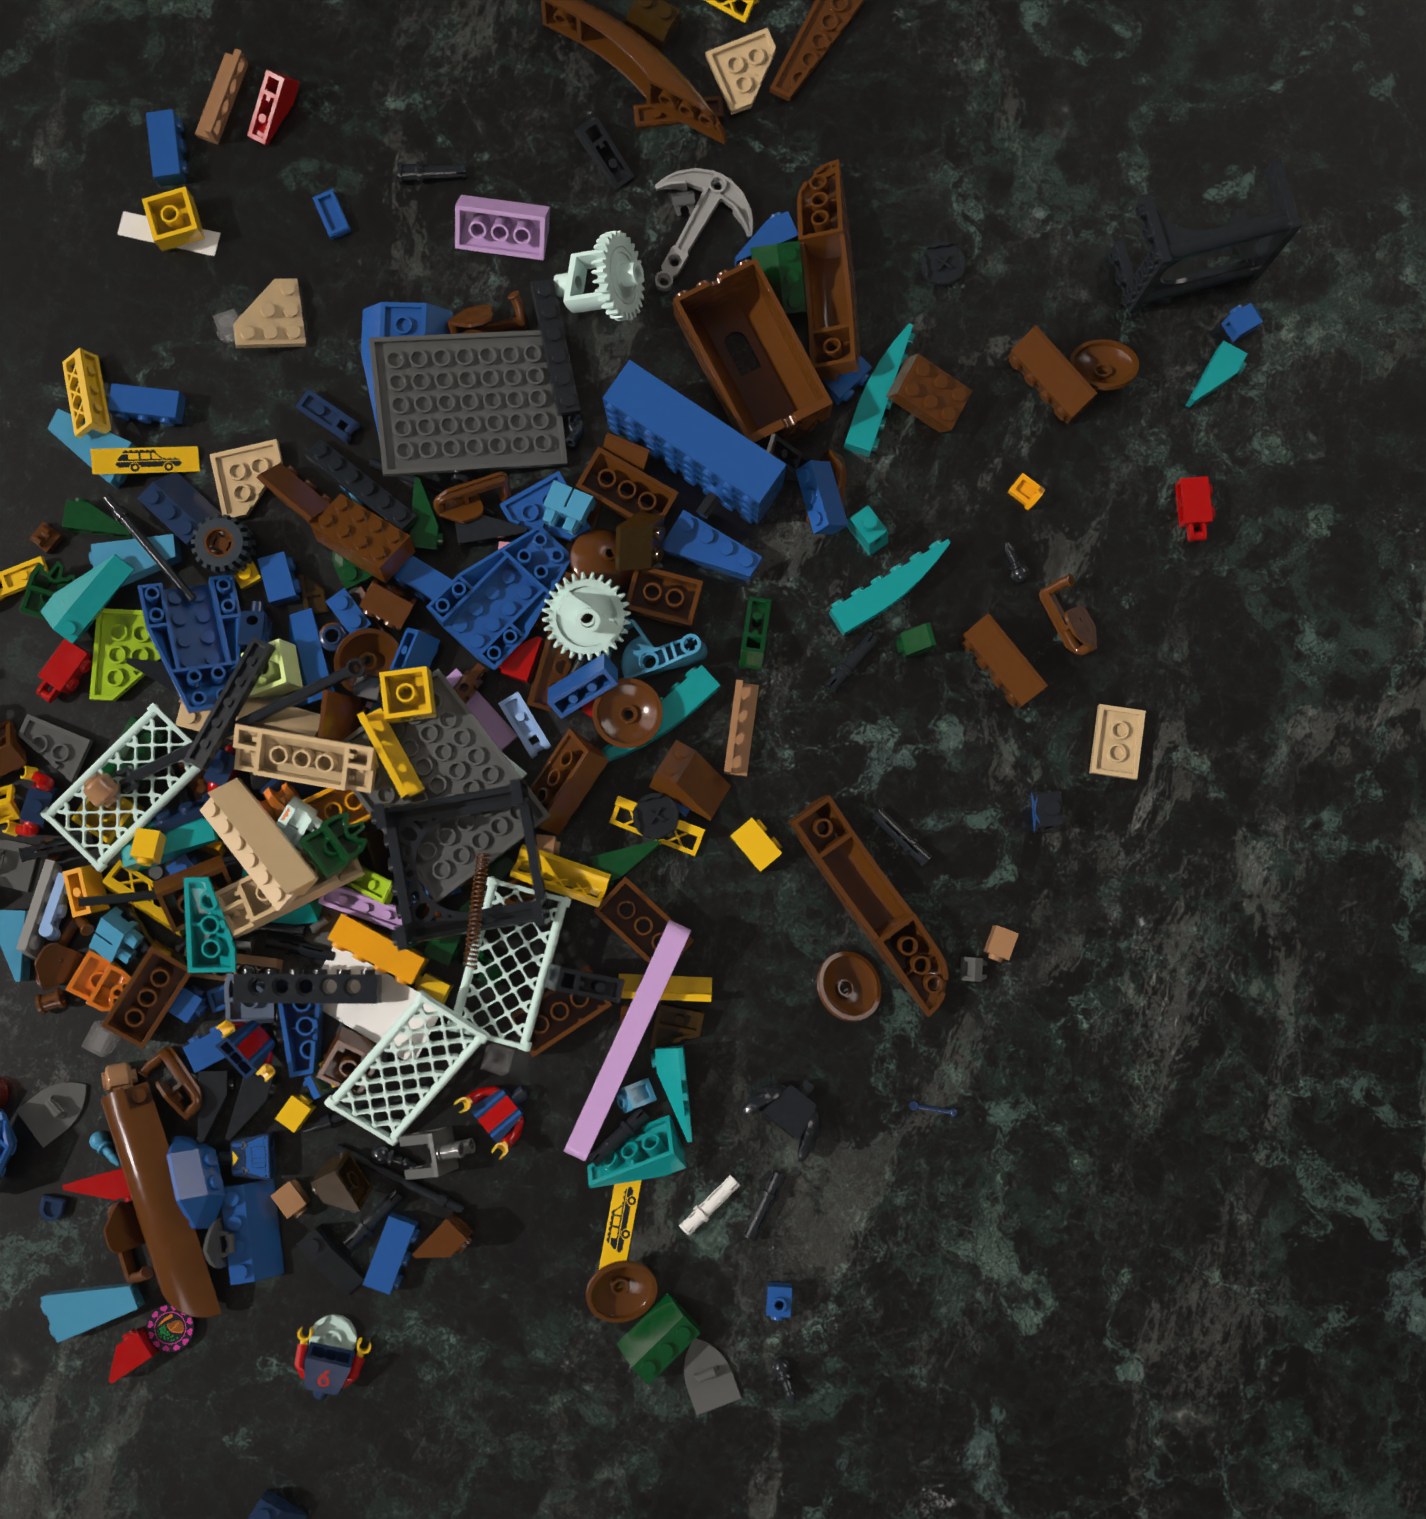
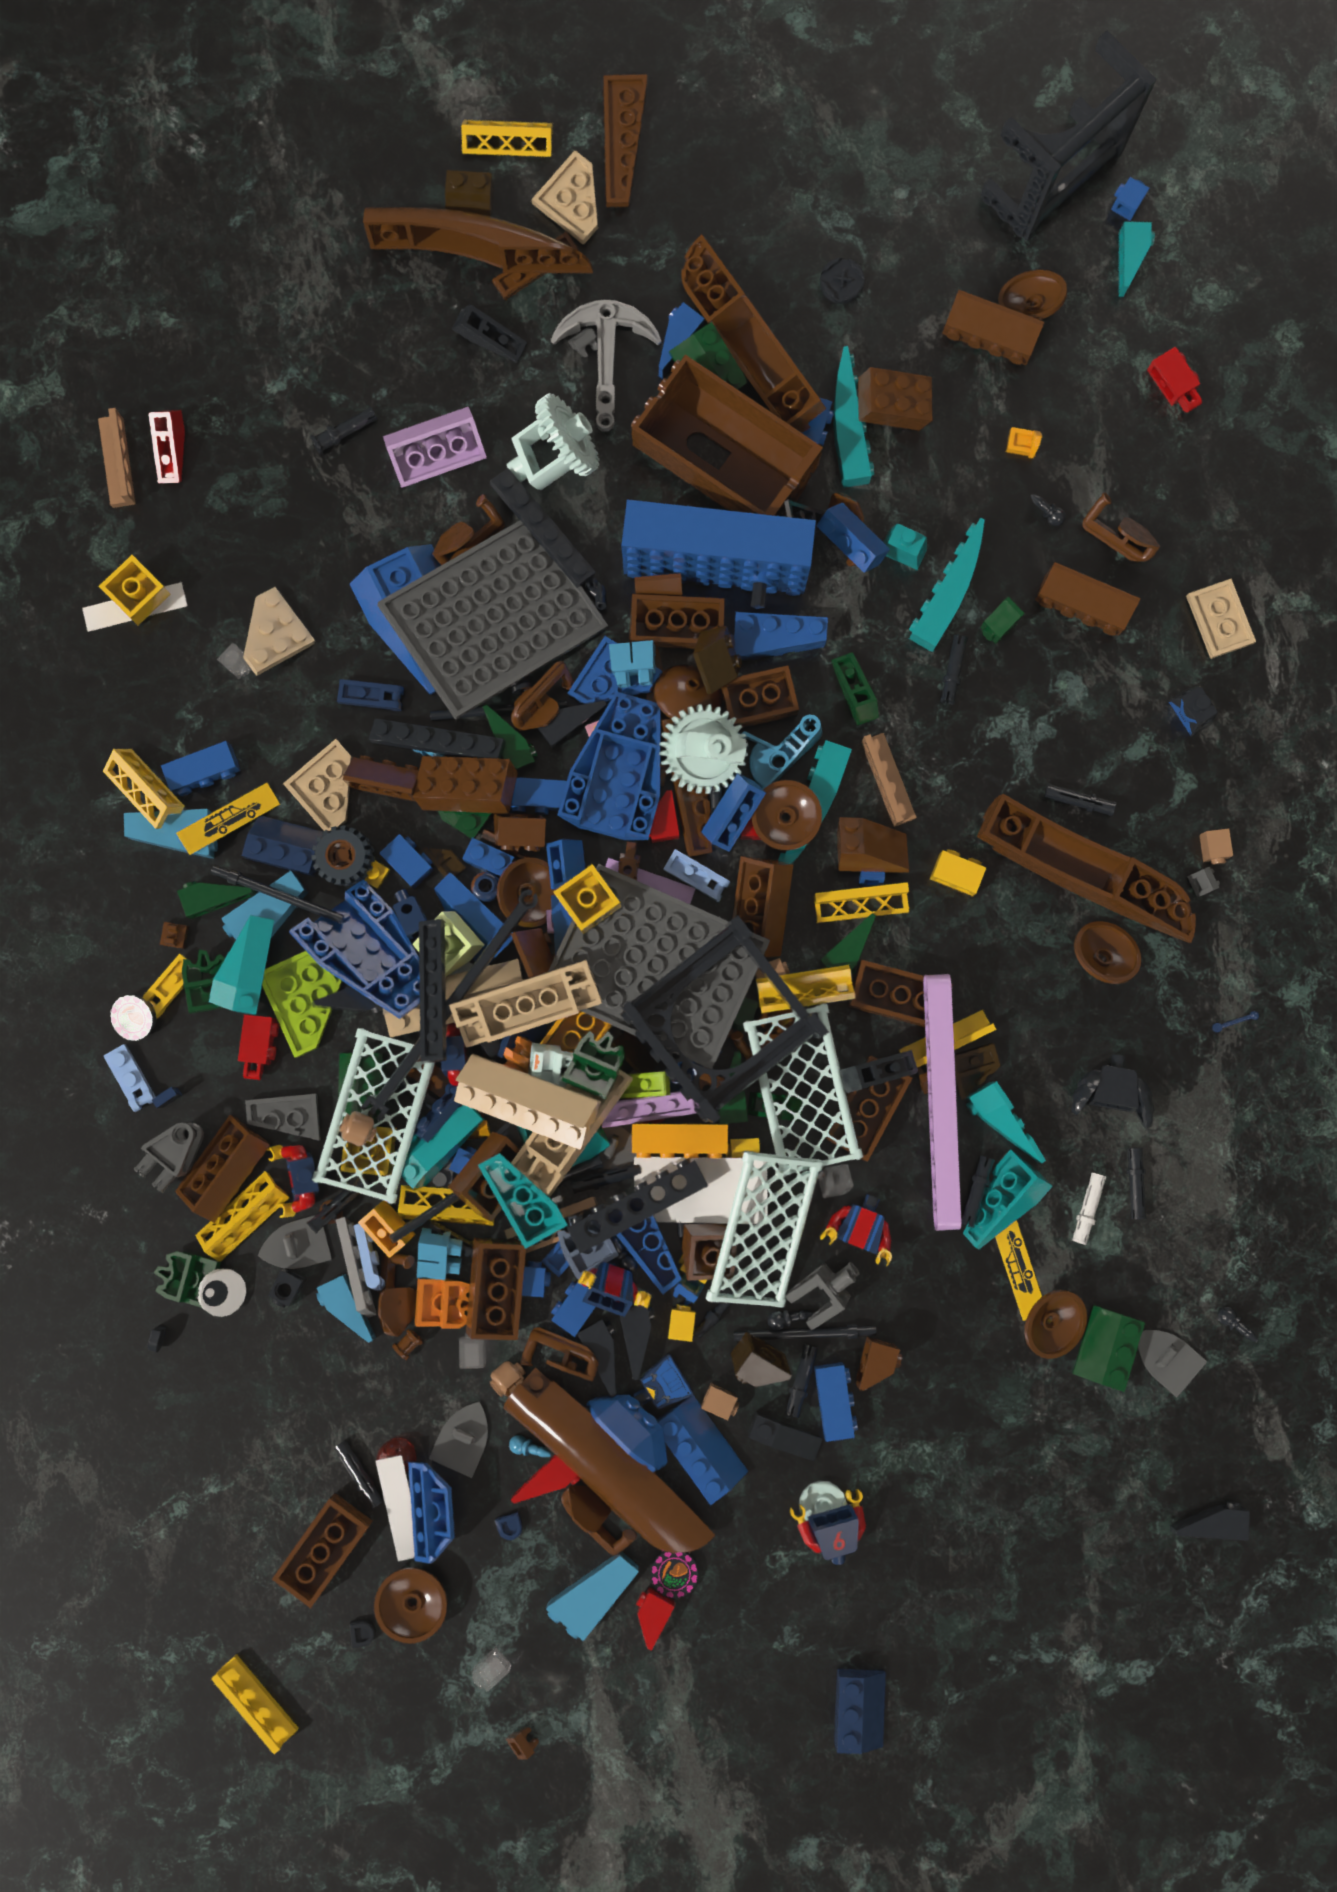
camera: 30 degrees left, 0 degrees up
yellow brick [130,828,167,866] -> none
blue brick [146,109,189,186] -> none
dark grey shield [203,1216,236,1268] -> none
blue tile [312,189,351,240] -> none
black brick [352,674,383,705] -> none
yellow fence [357,708,426,802] -> none
reddish brown piece [463,853,490,968] -> none
dark azure bracket [616,1078,657,1113] -> none
black tile [633,793,679,840] -> none
blue brick [766,1282,792,1321] -> none

